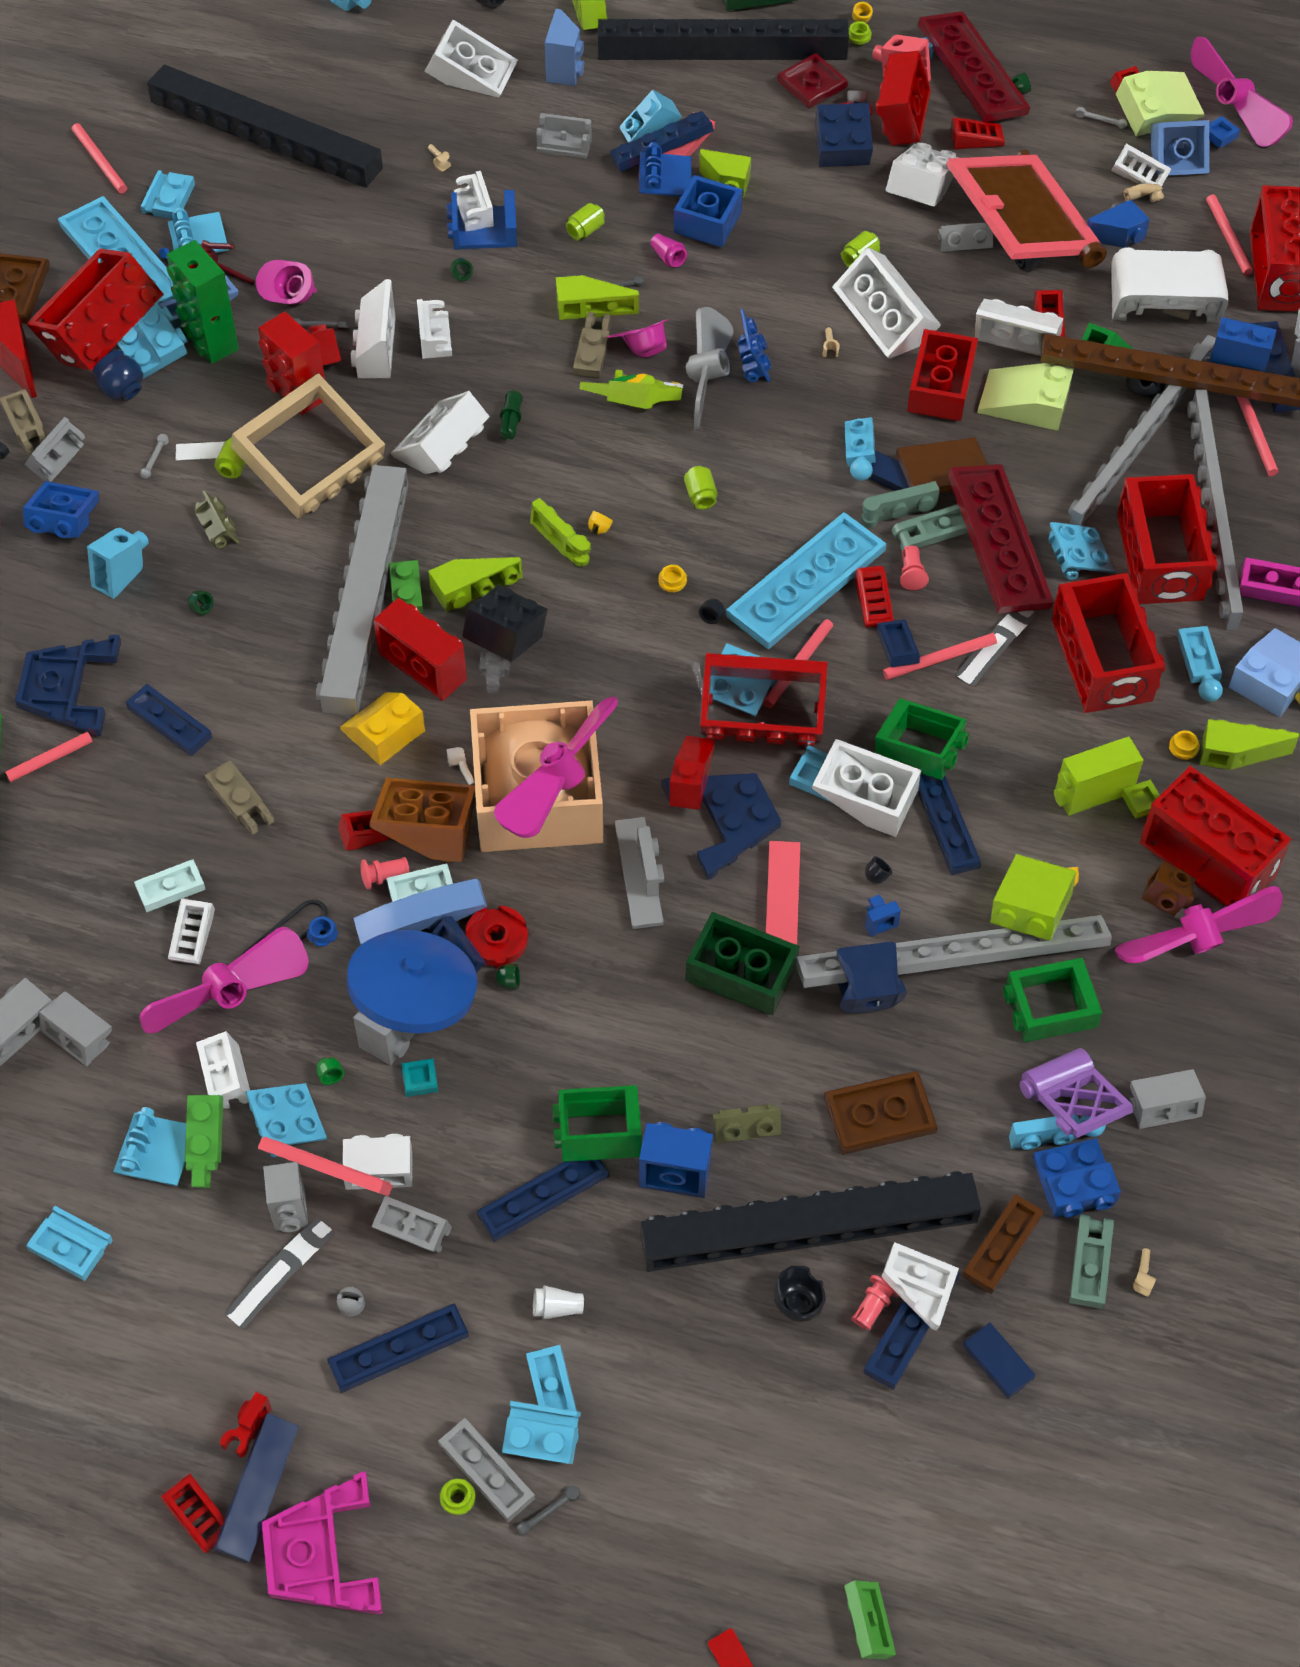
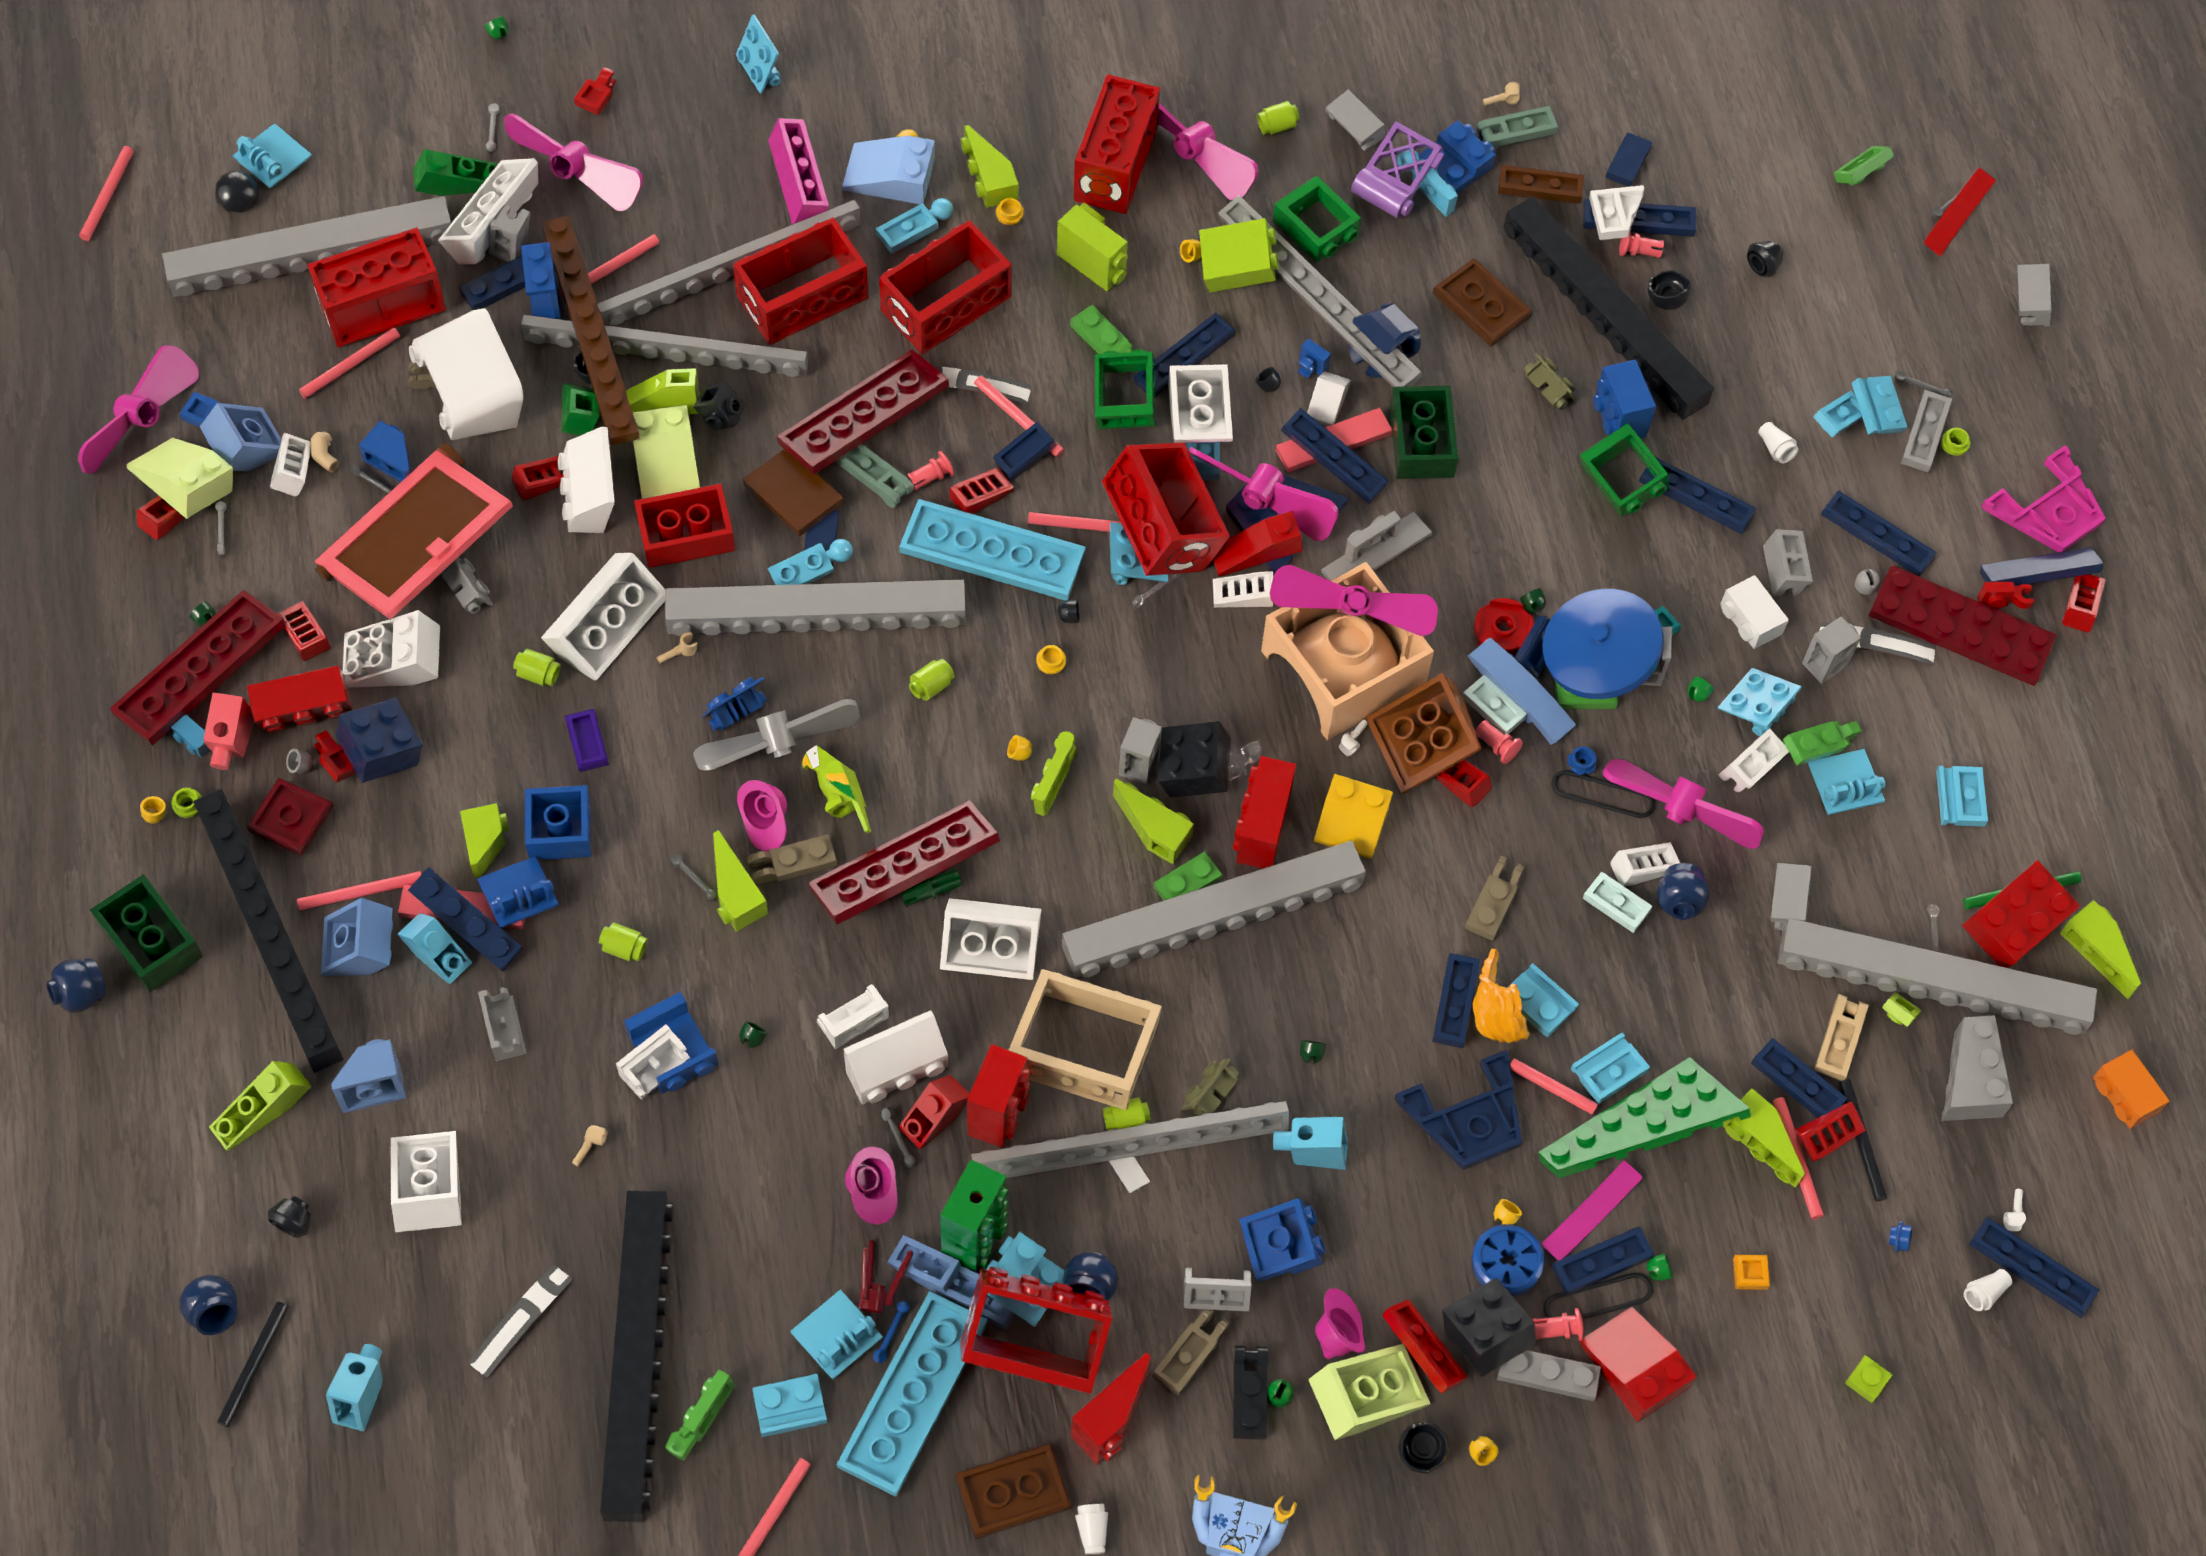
camera: 120 degrees left, 5 degrees up
light grey hinge [140,434,169,479] -> none
coral tile [258,1136,393,1196] -> none
dark pink cone [650,234,687,267] -> none
sand green plate [861,481,940,528] -> none
medium azure hinge [1048,522,1115,580] -> none
reddish brown brick [1141,860,1196,917] -> none
none -> coral bar [297,871,422,911]
none -> medium blue slope [320,898,393,976]
none -> sticker [468,1265,572,1377]
none -> dark purple tile [565,709,609,772]
none -> lime slope [626,368,700,415]
none -> light grey brick [665,580,966,636]
none -> bright green hinge [665,1369,735,1461]
none -> black brick [694,382,746,430]
none -> dark red plate [808,800,1000,925]
none -> light grey plate [971,1101,1289,1178]
none -> bright green hinge [1070,305,1132,354]
none -> light grey brick [1118,717,1162,785]
none -> dark pink piece [1188,447,1338,541]
none -> white slope [1213,571,1273,607]
none -> lime brick [1257,101,1300,135]
none -> dark blue tile [1281,407,1389,504]
none -> white slope [1307,371,1352,426]
none -> light orange hair [1473,949,1530,1044]
none -> medium azure plate [1507,963,1579,1038]
none -> medium azure plate [1571,1033,1650,1105]
none -> dark blue piece [1657,863,1710,920]
none -> black cone [1747,240,1783,277]
none -> dark red plate [1868,565,2057,686]

